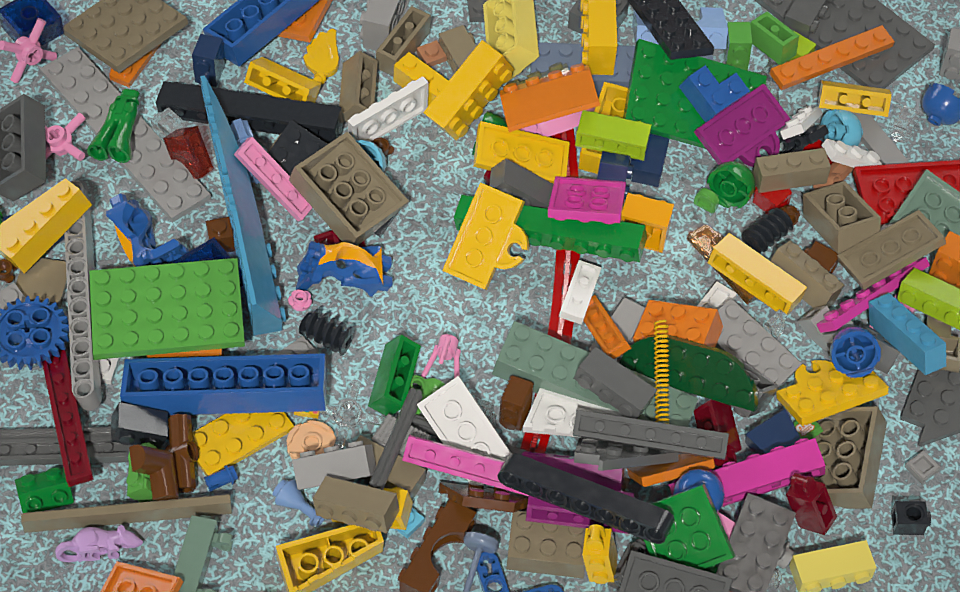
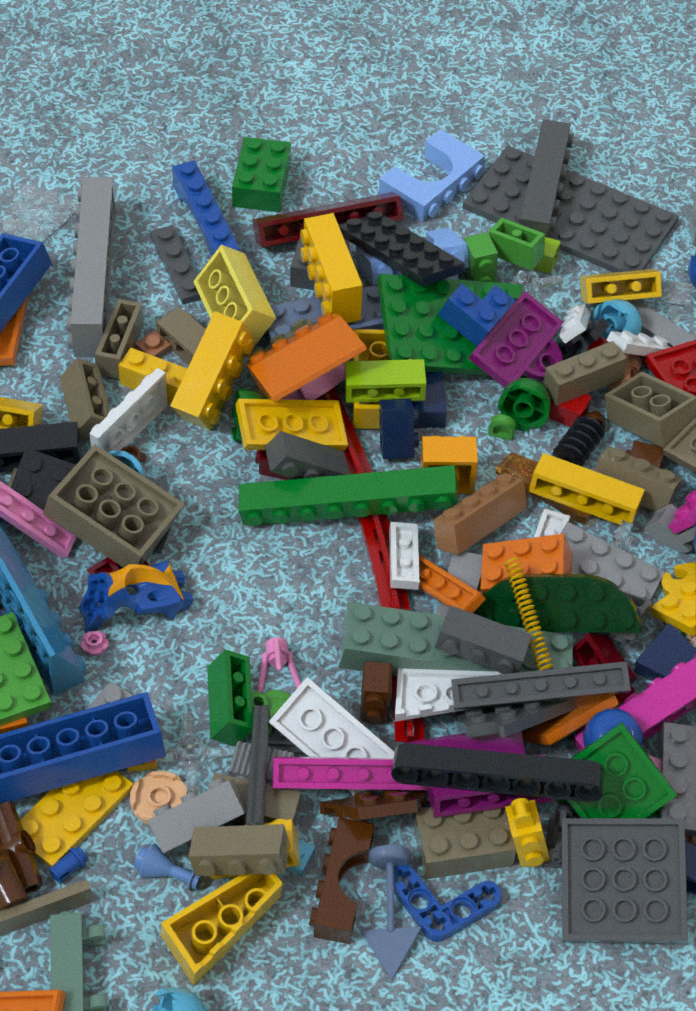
camera: 15 degrees left, 5 degrees down
black piece [299,309,354,356] -> none
yellow animal [303,29,339,84] -> none
yellow plate [442,182,529,290] -> none
dark pink plate [548,176,626,224] -> none
orange plate [769,25,895,91] -> none
none -> medium nougat brick [433,474,527,555]

